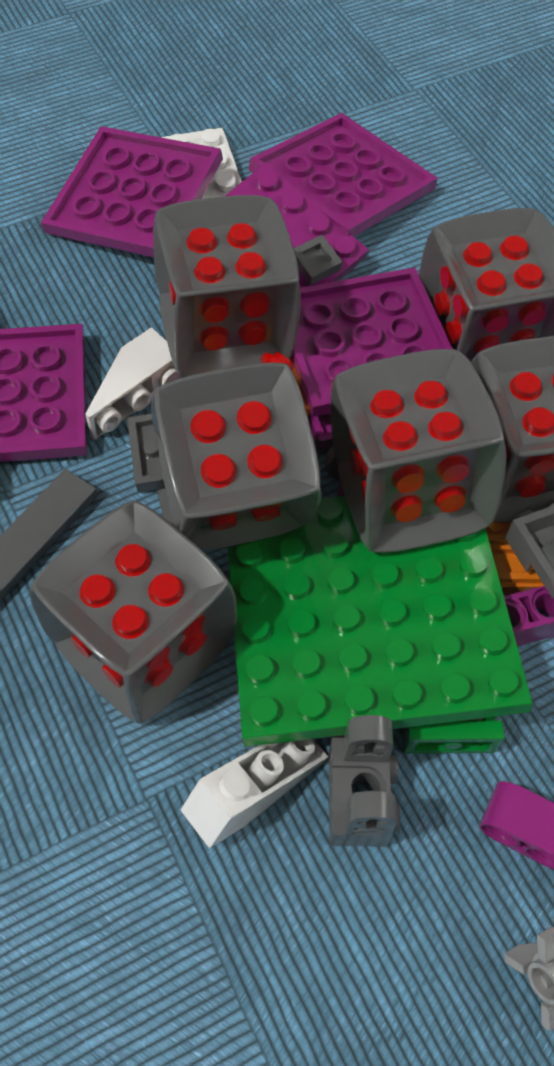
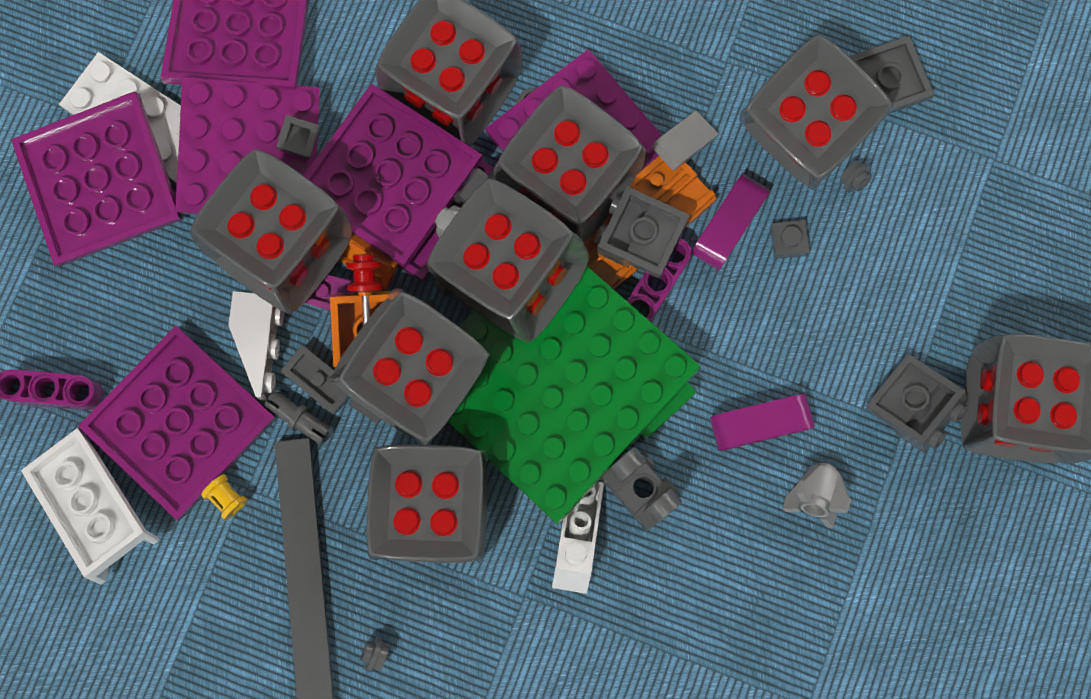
camera: 40 degrees left, 20 degrees up
none -> dark grey pin [264,390,333,446]

